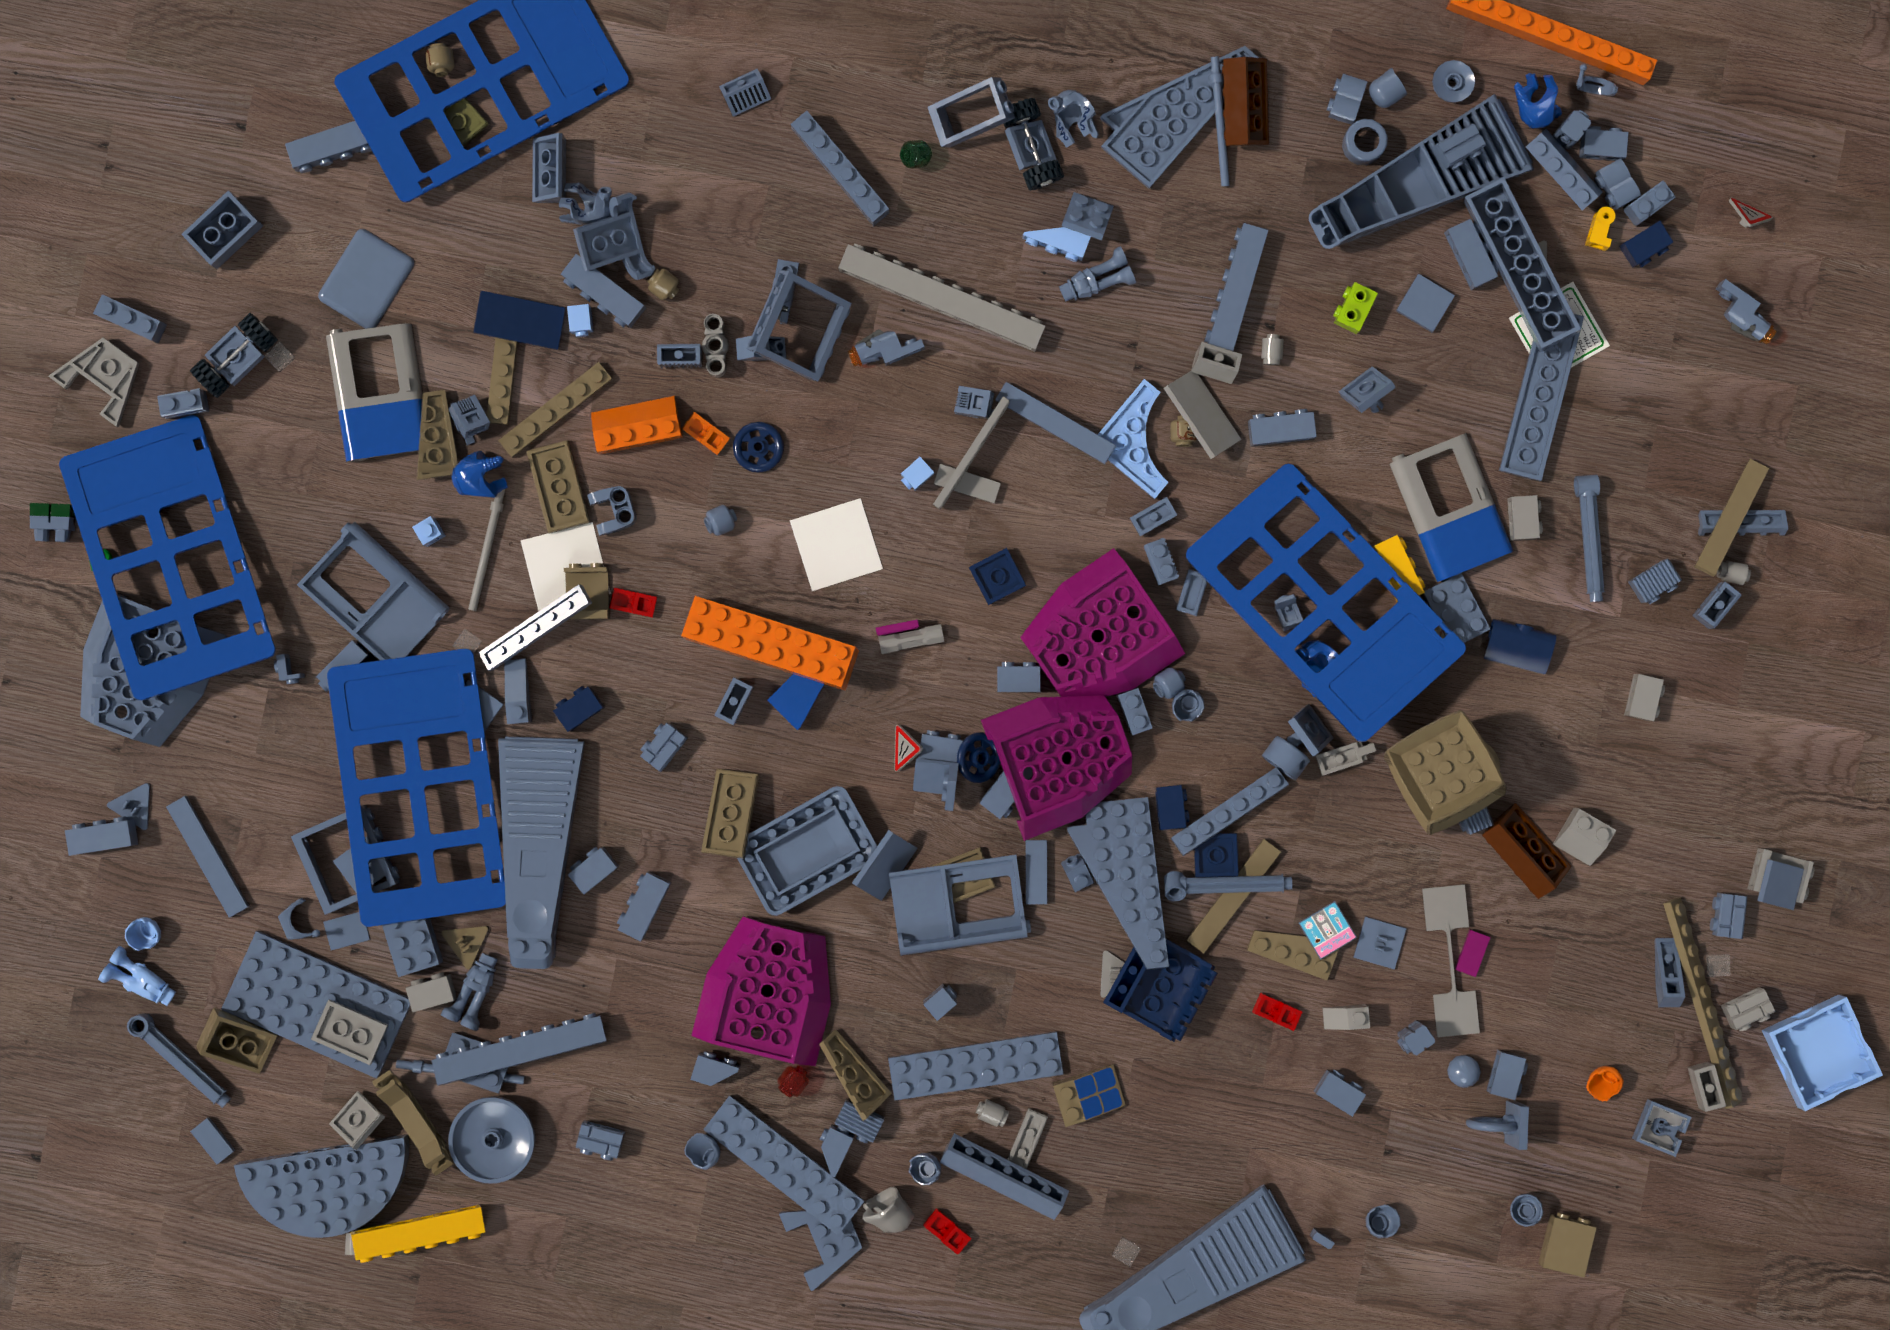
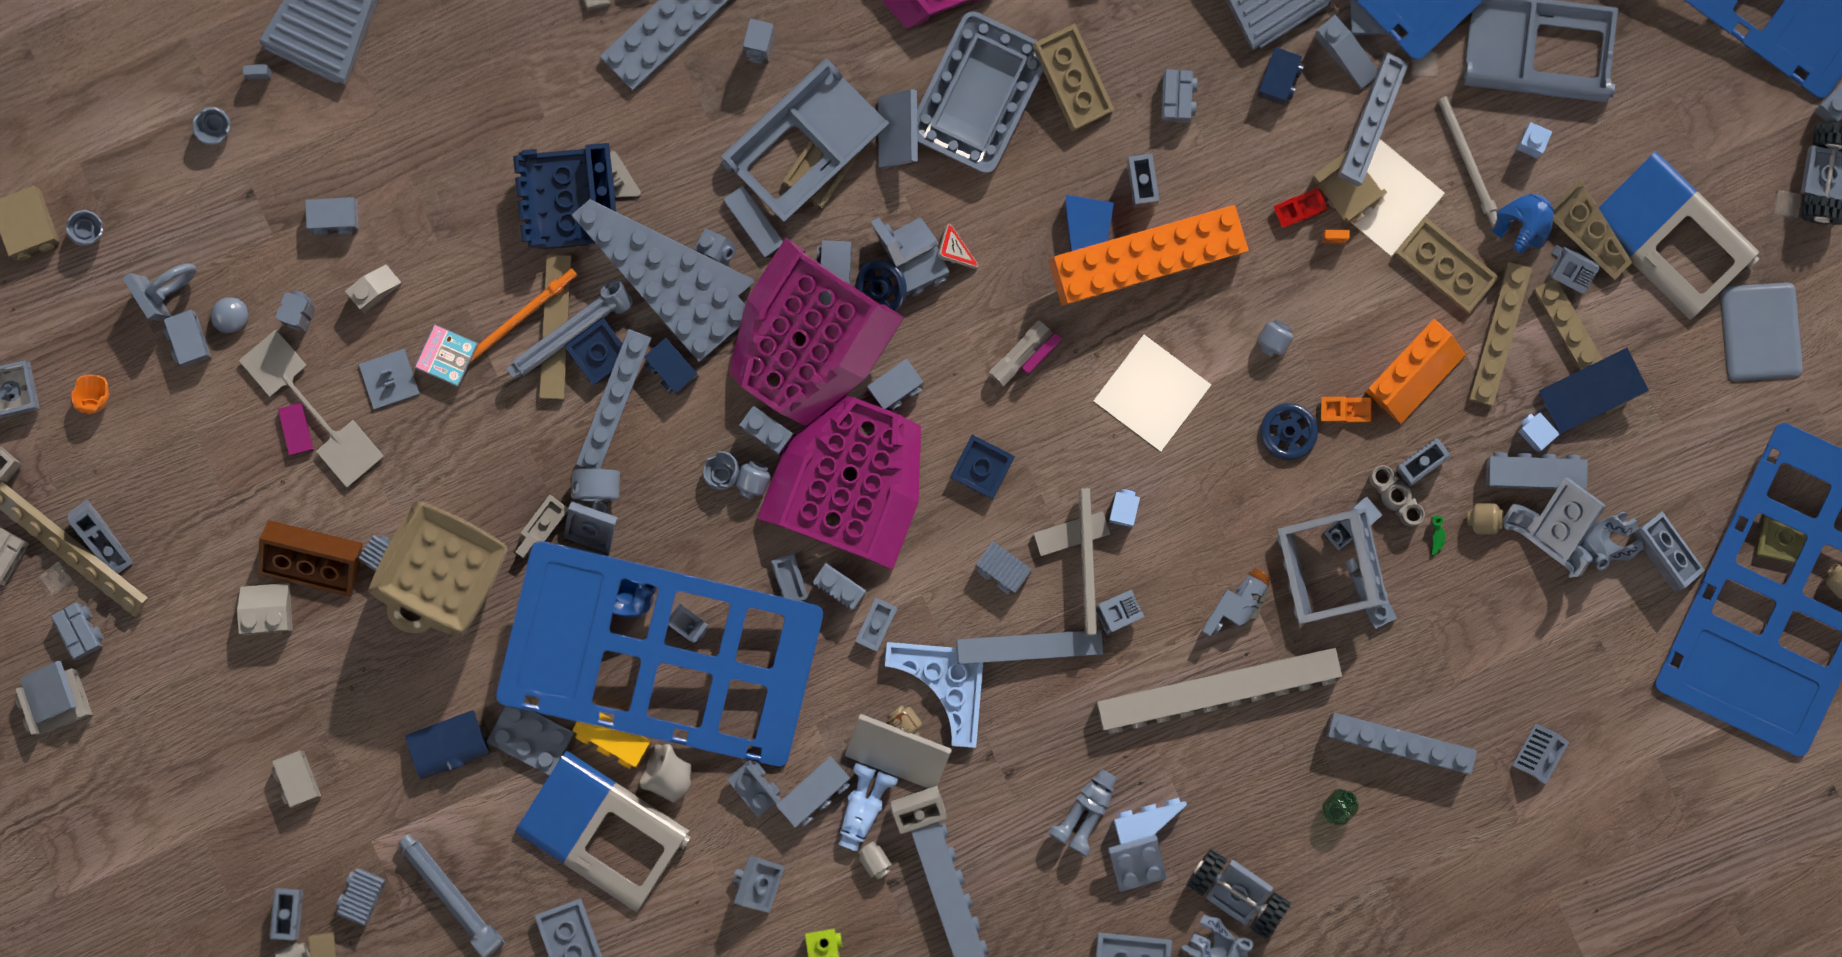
camera: 150 degrees right, 5 degrees down
sand blue piece [587,486,636,536] -> none
sand blue window [928,77,1015,148] -> none
slope [1052,1064,1126,1127] -> none
dark tan wing [1247,930,1339,980] -> none
red slope [1252,993,1302,1031] -> none
light grey brick [1507,495,1543,541] -> none
none -> orange bar [470,268,578,364]
none -> light grey piece [639,744,691,802]
none -> sand blue bracket [727,760,782,817]
none -> light blue piece [839,763,898,851]
none -> sand blue brick [975,541,1032,595]
none -> orange tile [1323,230,1350,244]
none -> green piece [1431,515,1446,555]

